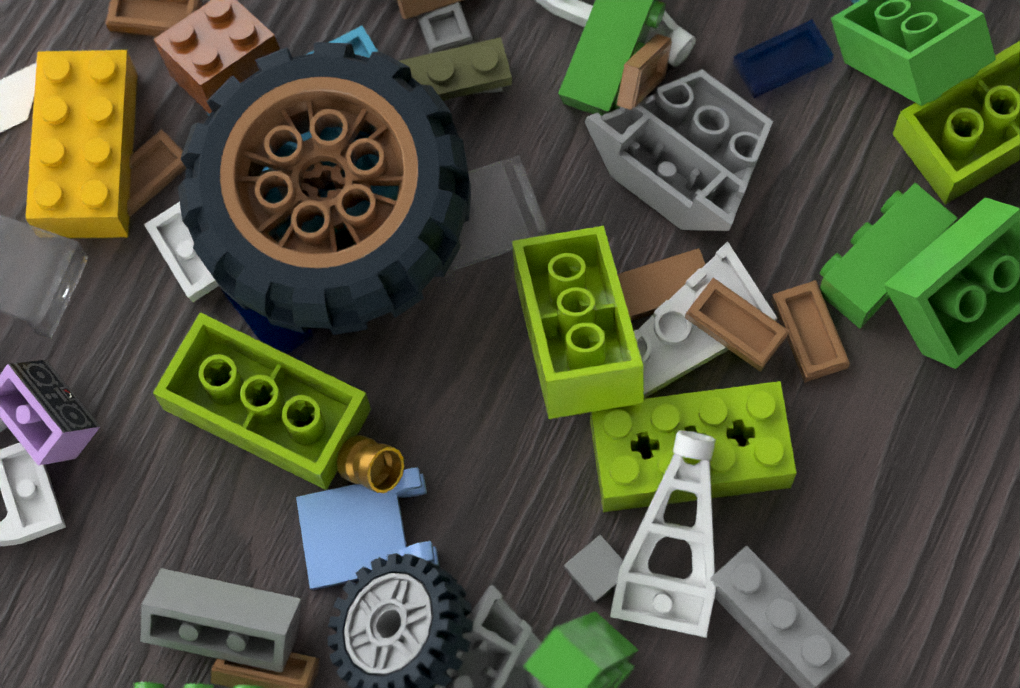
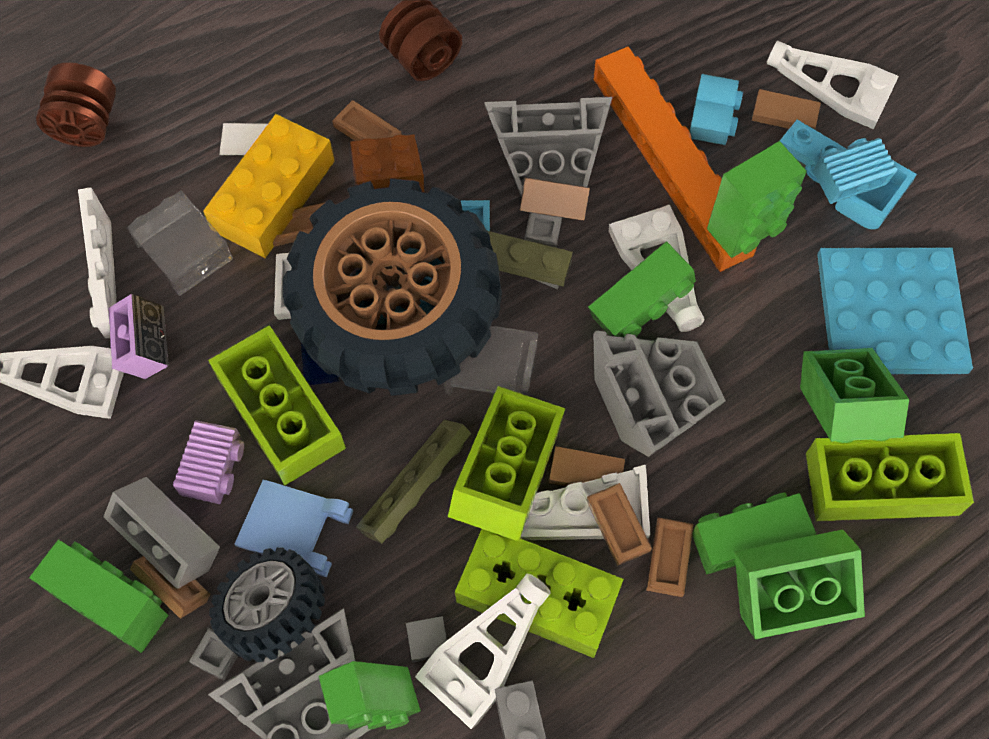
camera: 25 degrees right, 5 degrees down
pearl gold wheel [337,435,404,493] -> none
medium nougat tile [617,34,672,110] -> none
clear blue tile [733,20,834,98] -> none
none -> lavender brick [173,420,244,504]
none -> olive plate [356,419,471,544]

